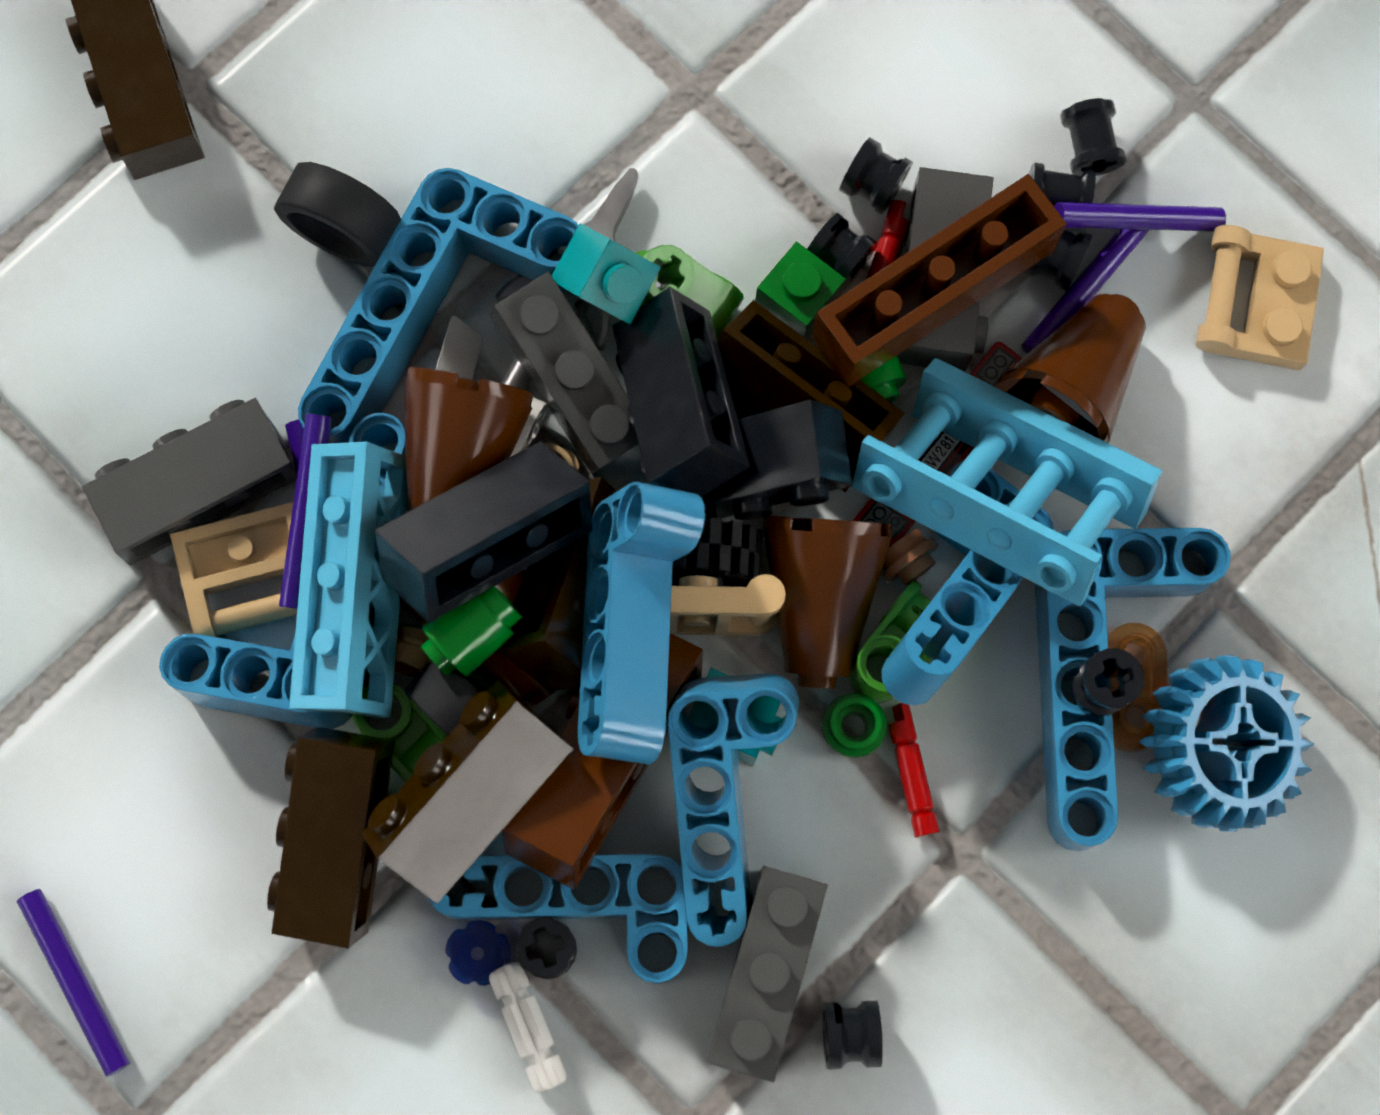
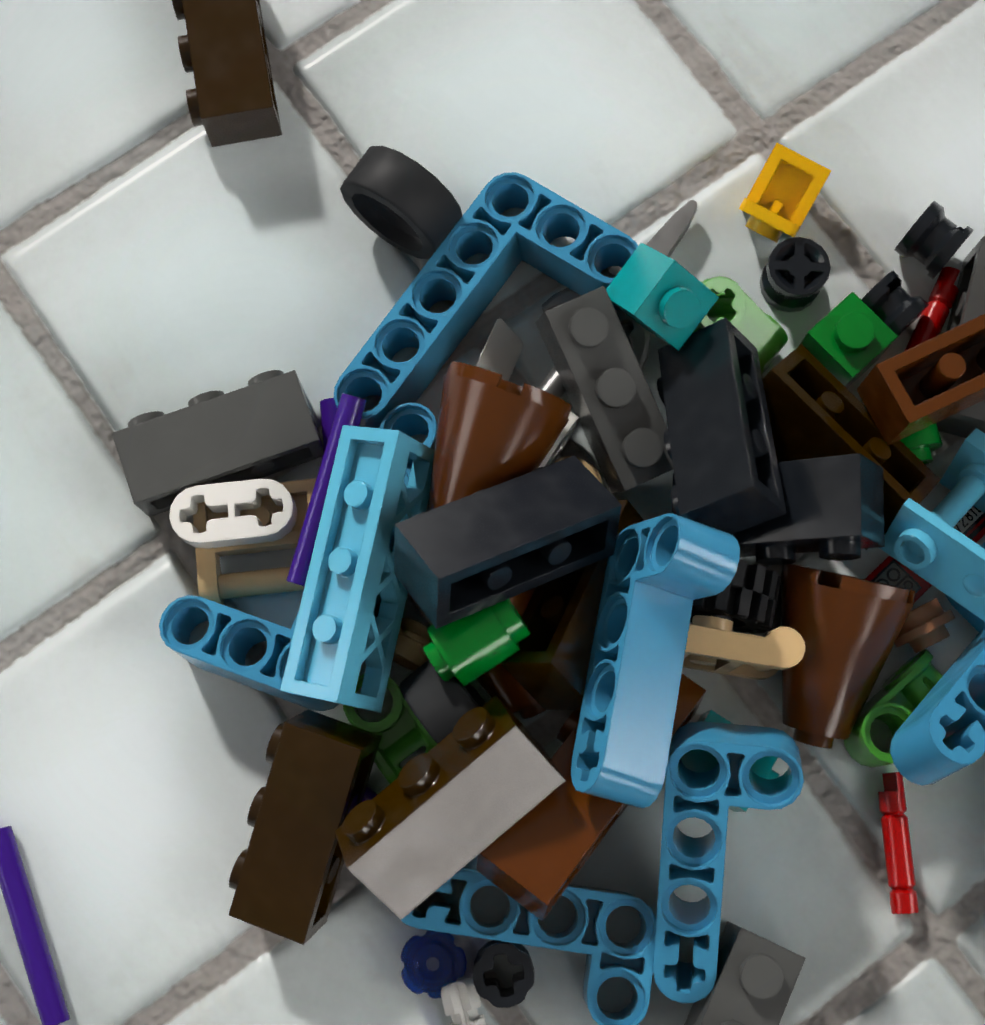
camera: 15 degrees right, 0 degrees up
green plate [822,693,887,758] -> none
none -> white beam [169,479,297,549]
none -> yellow bracket [739,143,831,243]
none -> black wheel [759,237,831,313]

